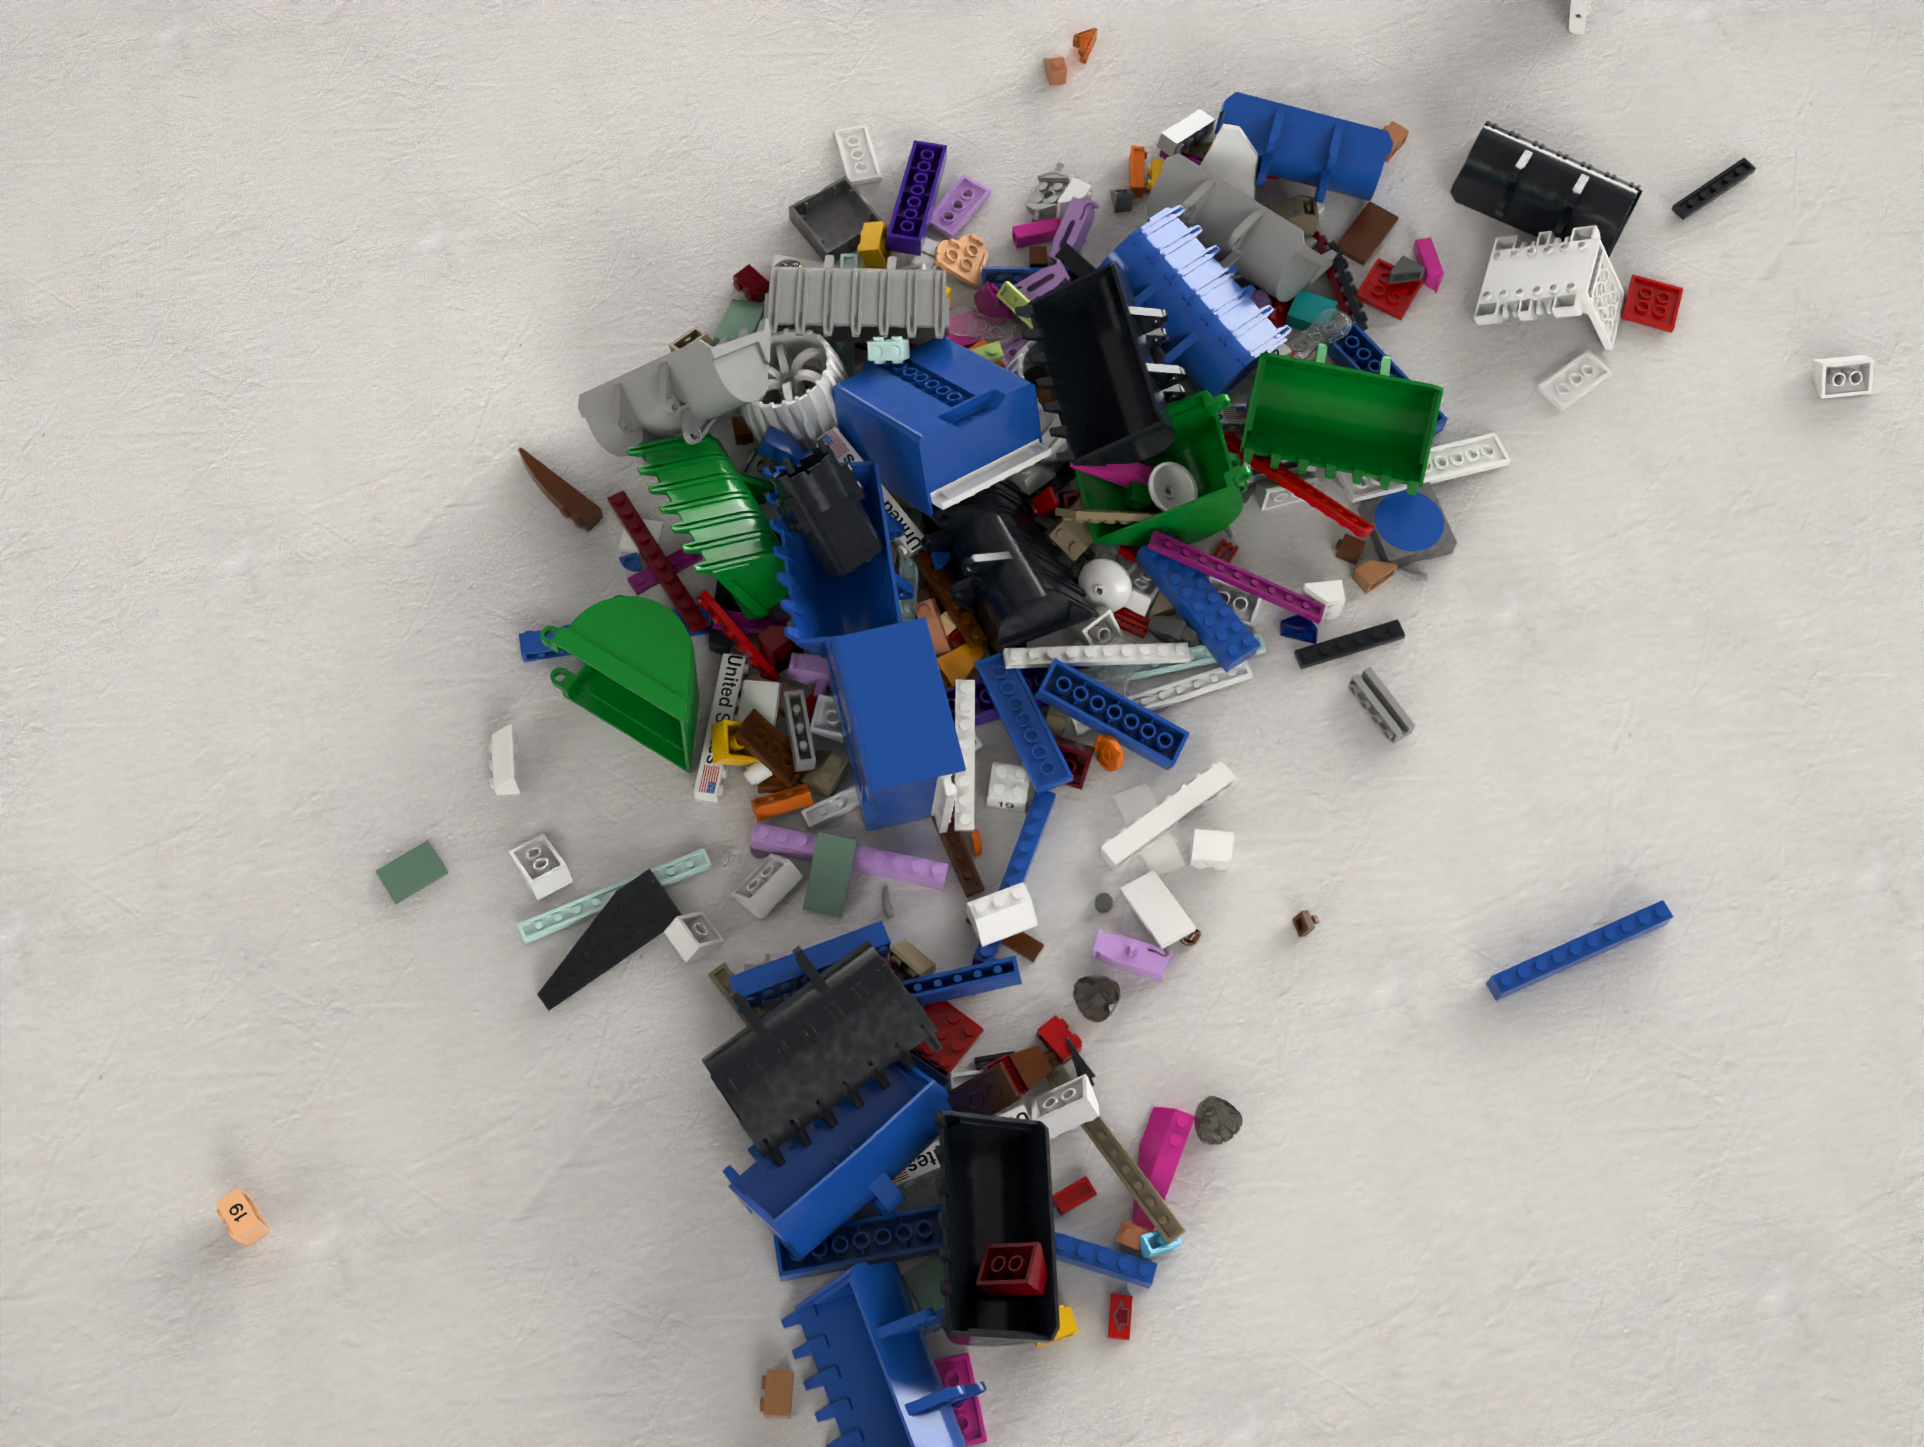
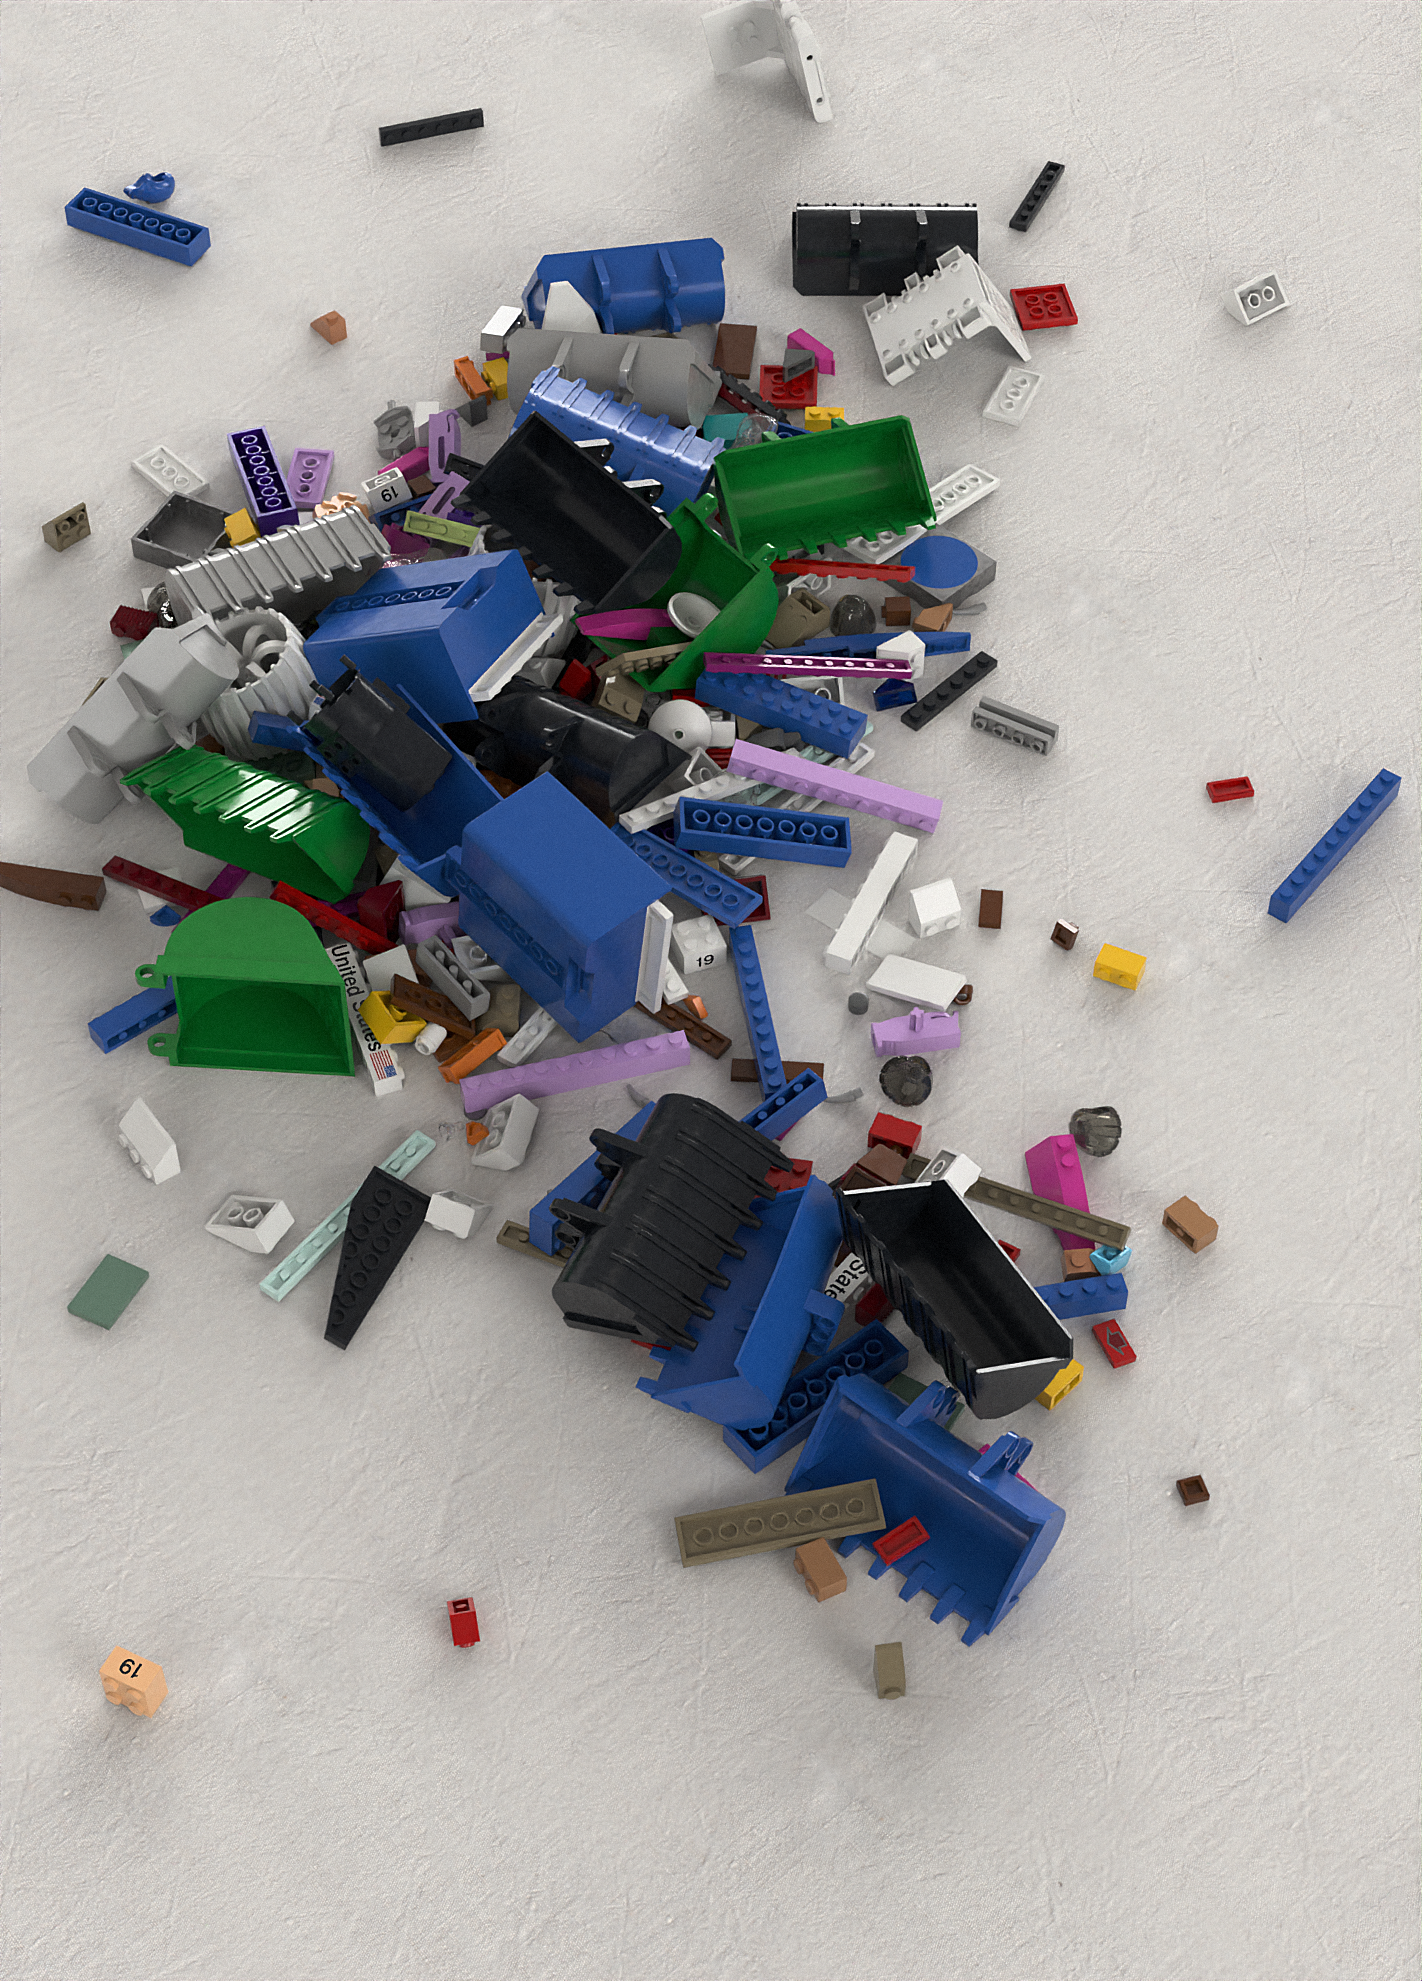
camera: 25 degrees left, 15 degrees down
sand green tile [803,831,858,918] -> none
light aqua brick [867,336,910,364] -> none
blue tile [930,551,950,570] -> none
white slope [966,882,1038,947] -> none
dark red slope [976,1242,1048,1296] -> none
black piece [1065,1037,1096,1087] -> none
clear orange slope [1073,28,1097,64] -> none
orange tile [1094,734,1124,772] -> none
none -> dark tan slope [41,502,91,553]
none -> white brick [361,467,412,513]
none -> red slope [447,1597,480,1648]
none -> orange tile [466,1121,489,1146]
none -> dark tan plate [674,1478,886,1568]
none -> lavender brick [726,739,943,833]
none -> dark tan slope [765,587,830,649]
none -> blue slope [765,632,971,659]
none -> yellow brick [805,407,844,432]
none -> light grey helmet [824,1087,864,1103]
none -> clear smoke hair [829,594,877,637]
none -> red tile [872,1515,930,1566]
none -> reddish brown tile [978,889,1003,929]
none -> yellow brick [1093,943,1147,990]
none -> medium nougat brick [1162,1195,1219,1254]
none -> red tile [1206,776,1255,803]

